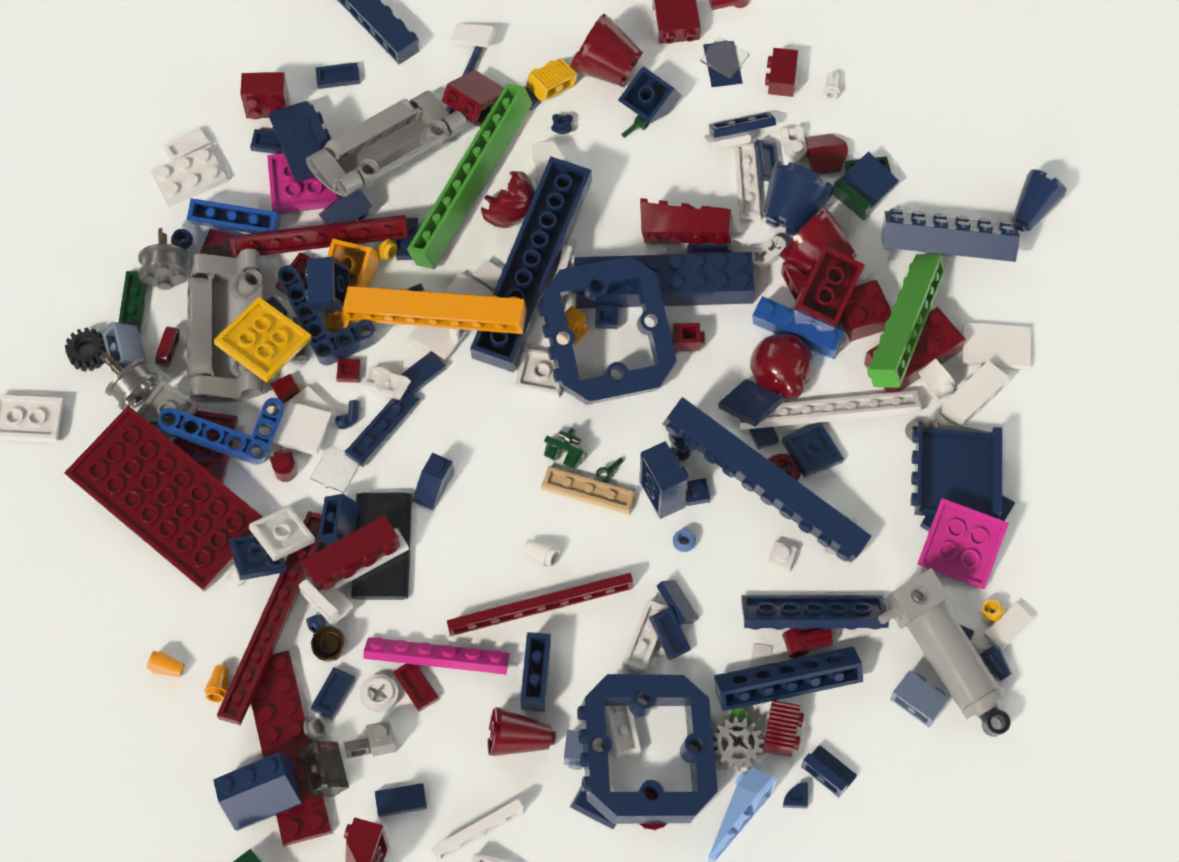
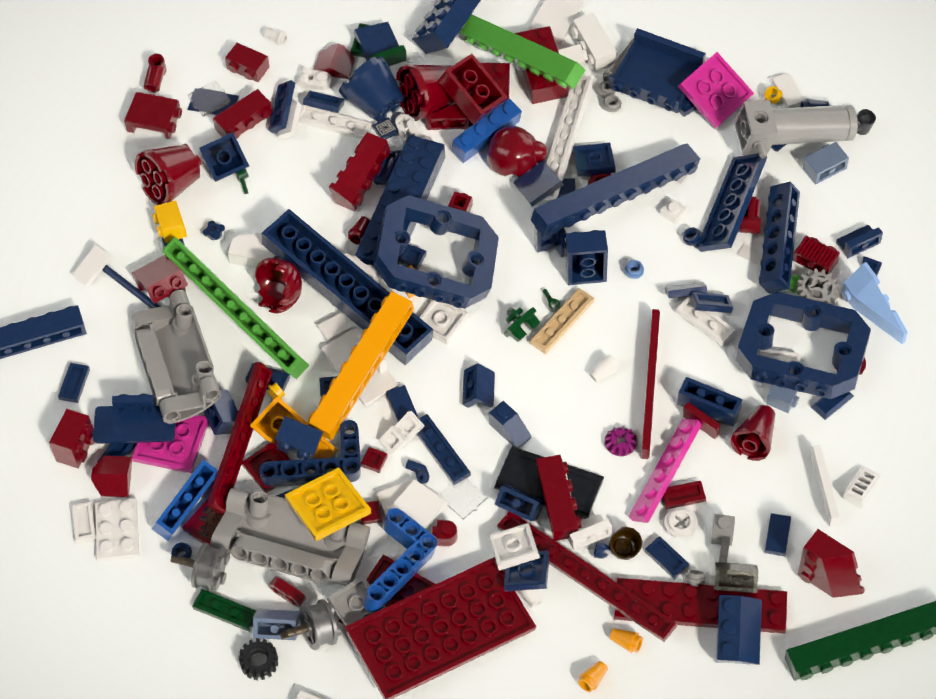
camera: 65 degrees left, 5 degrees down
none -> dark red slope [91,456,133,498]
none -> dark red brick [213,88,272,139]
none -> dark red cone [348,216,370,245]
none -> tile [372,117,398,140]
none -> dark blue panel [462,363,495,408]
none -> light grey plate [603,95,622,113]
none -> magenta gear [605,426,637,457]
none -> dark blue plate [683,227,703,246]
none -> dark red tile [683,402,720,439]

